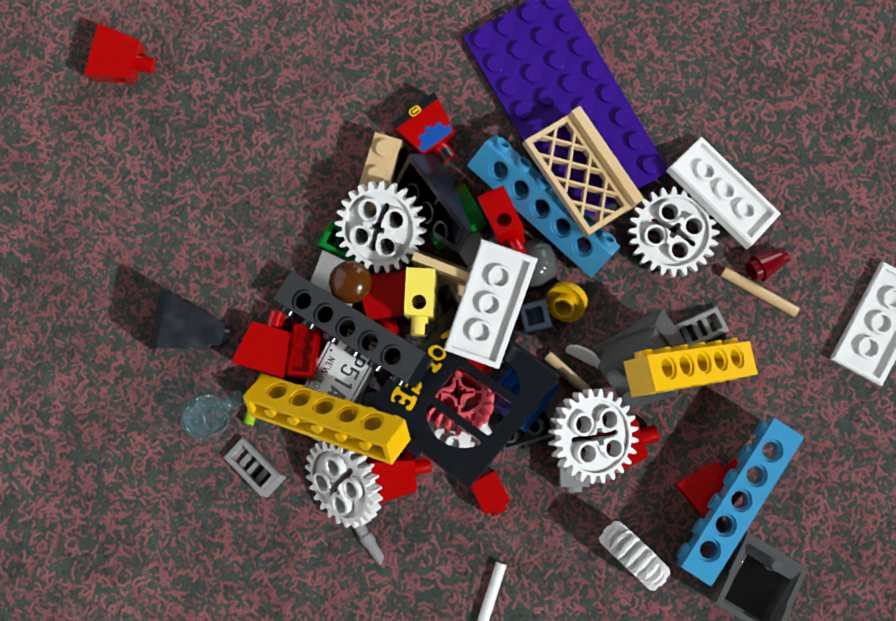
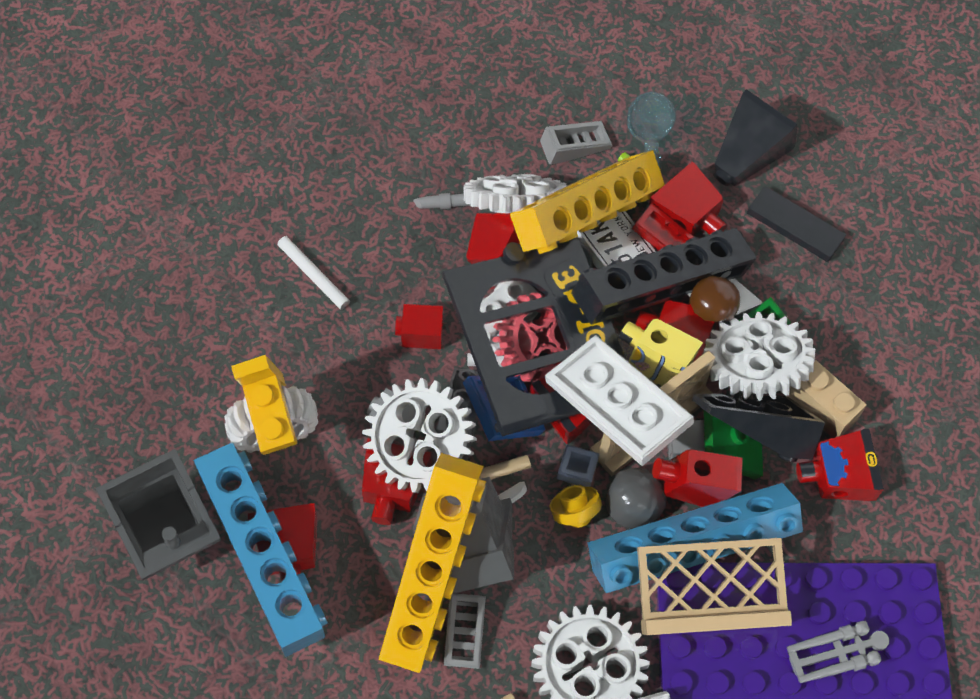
camera: 115 degrees right, 20 degrees down
none -> yellow bracket [231,355,298,455]
none -> black tile [747,186,846,262]
none -> light grey piece [787,621,889,683]

